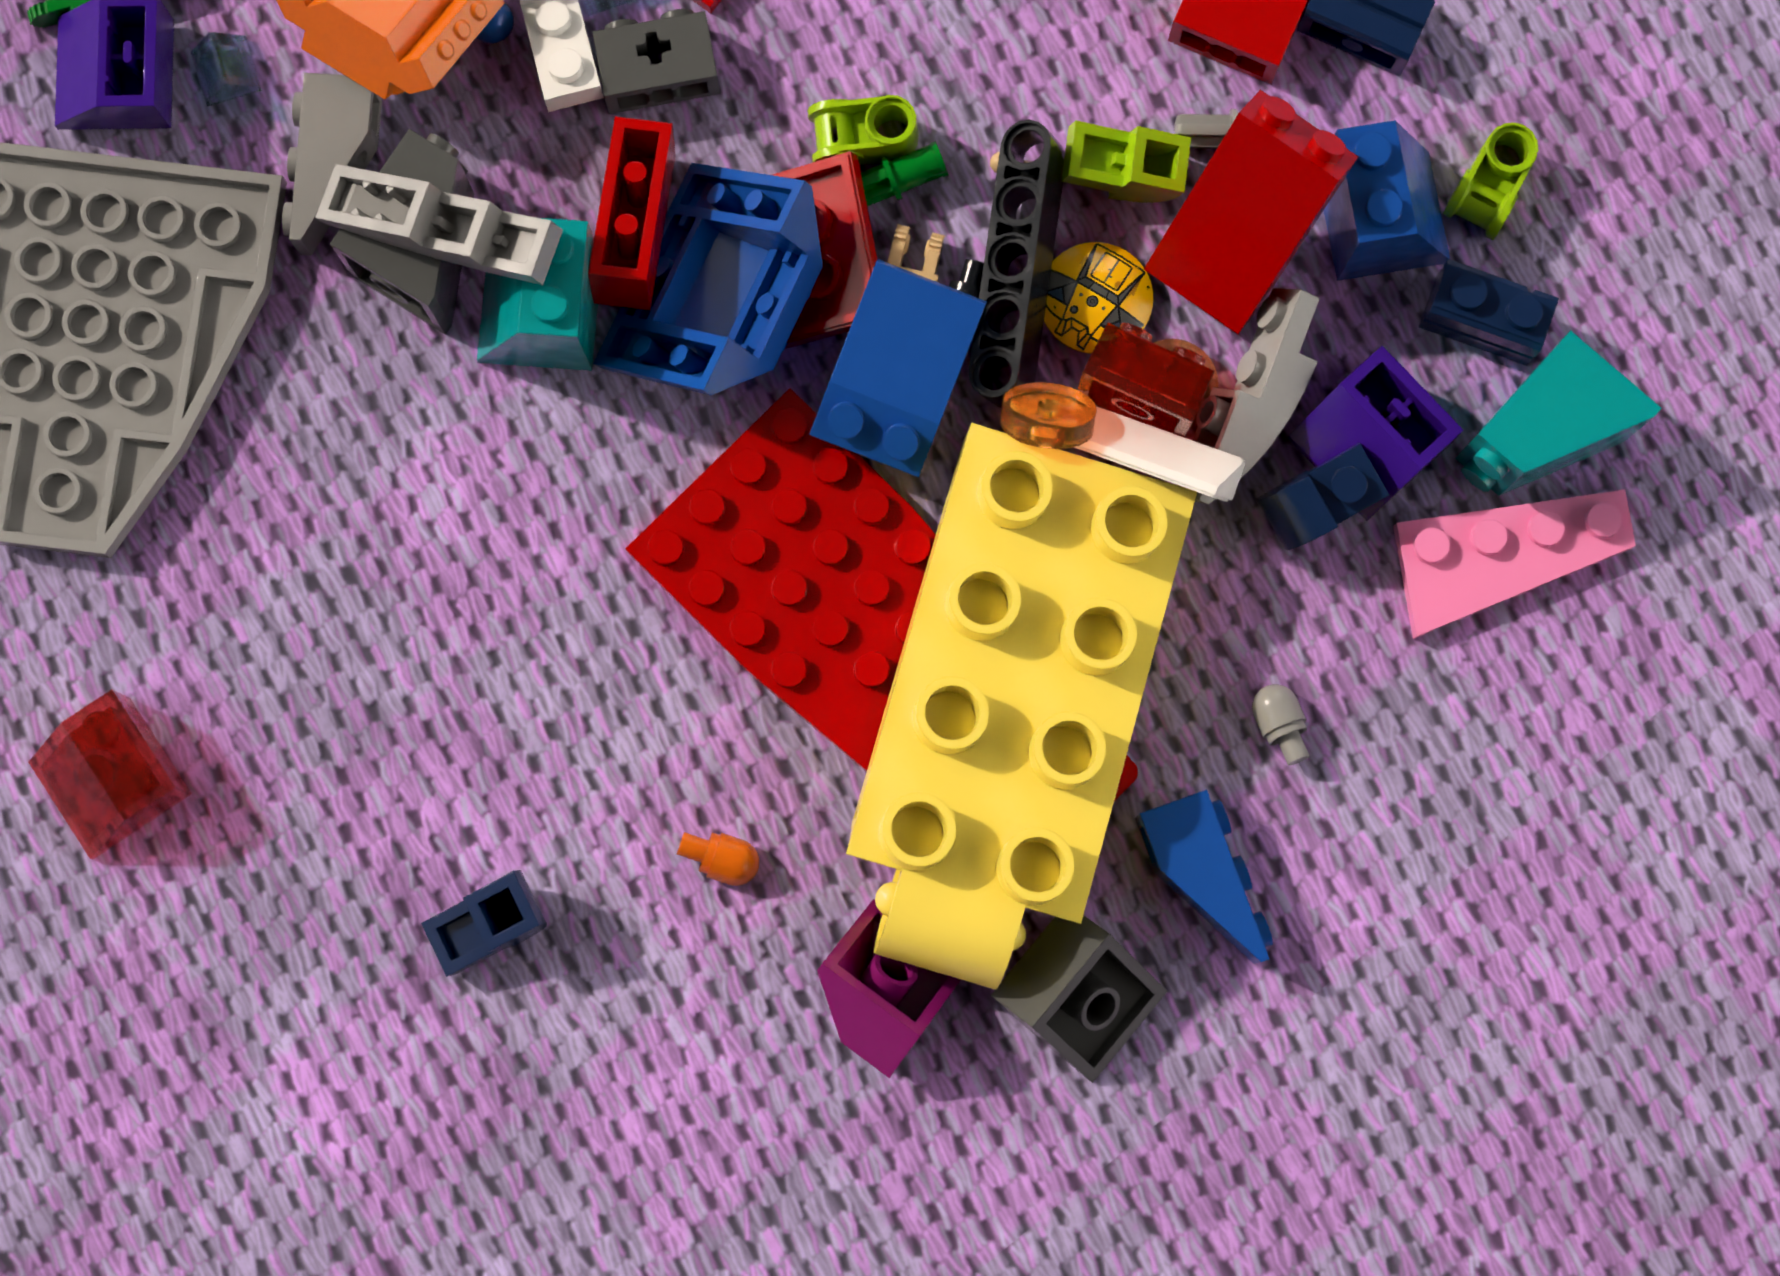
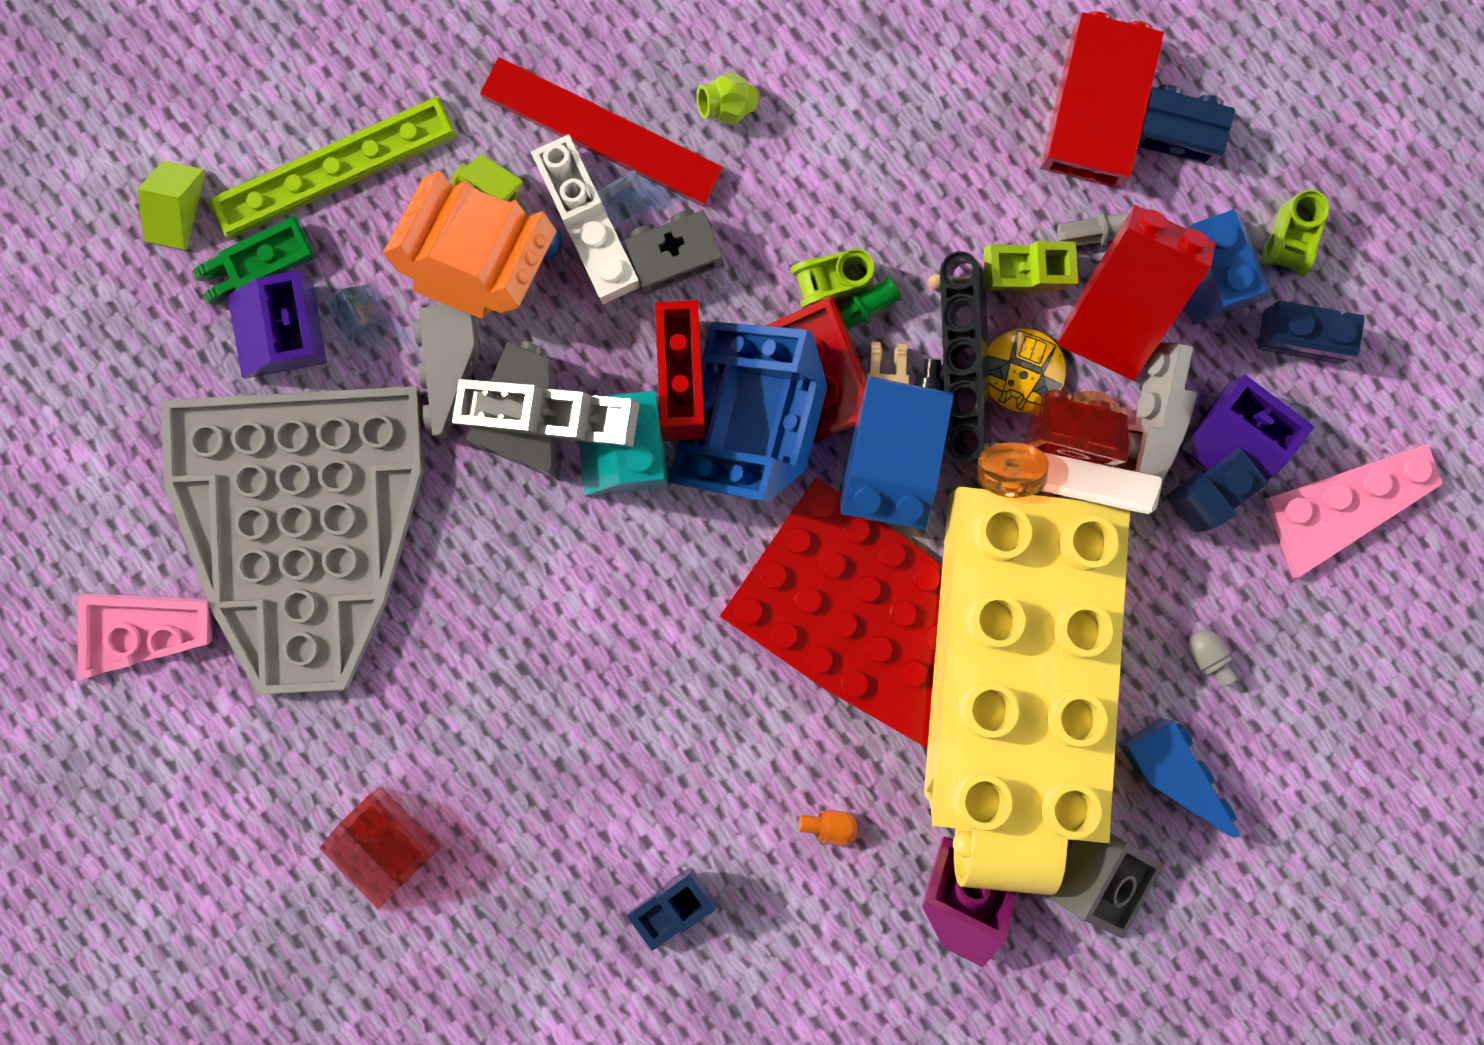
camera: 15 degrees left, 5 degrees up
teal slope [1455,330,1662,496] -> none

